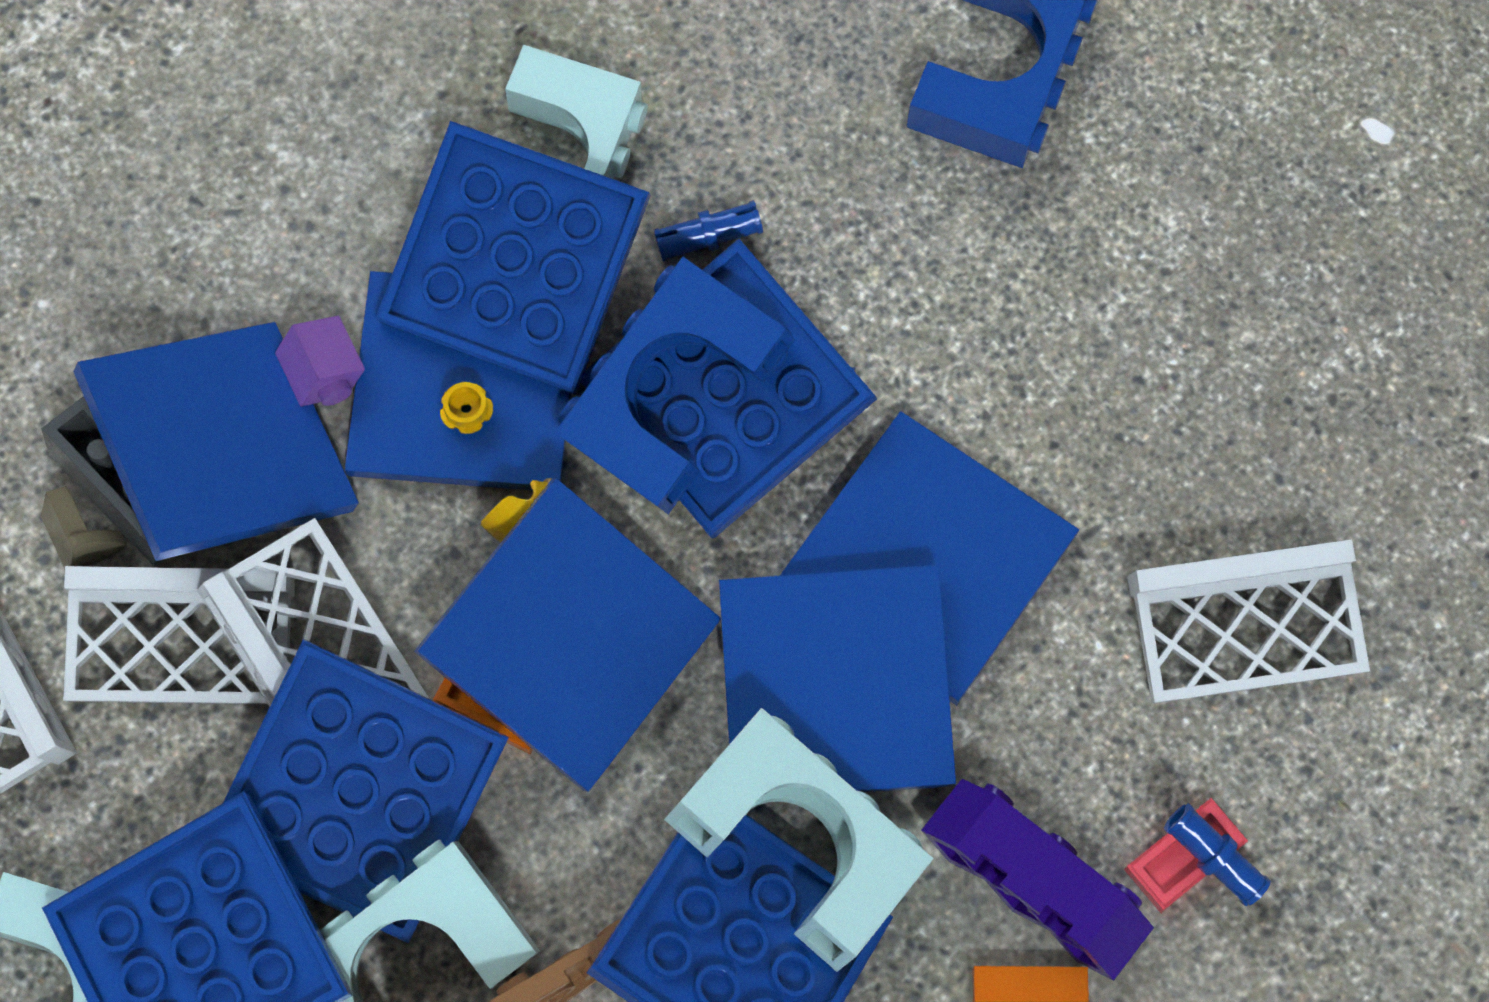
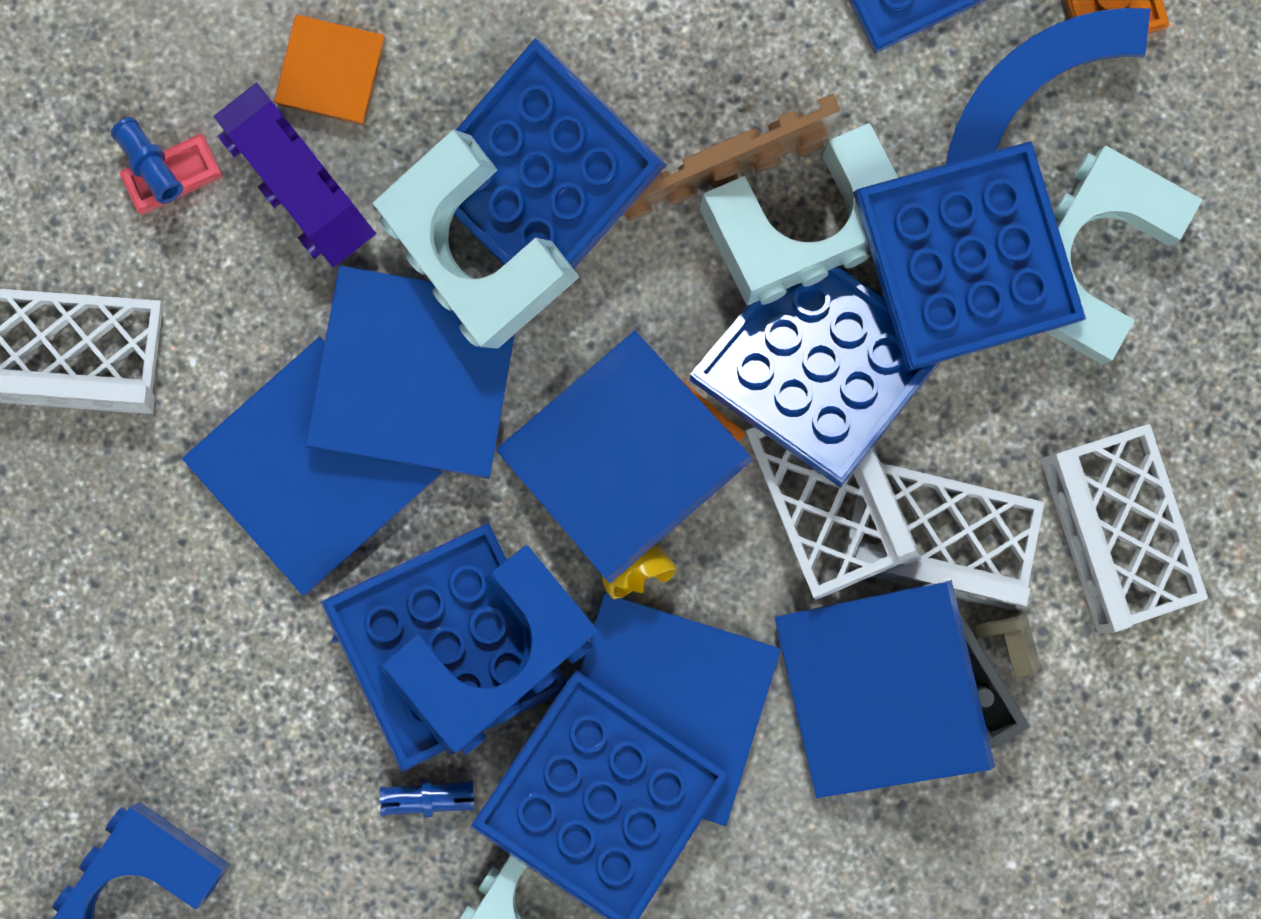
camera: 165 degrees left, 15 degrees up
medium lavender brick [275,315,365,407] -> none
yellow plate [440,382,493,434] -> none

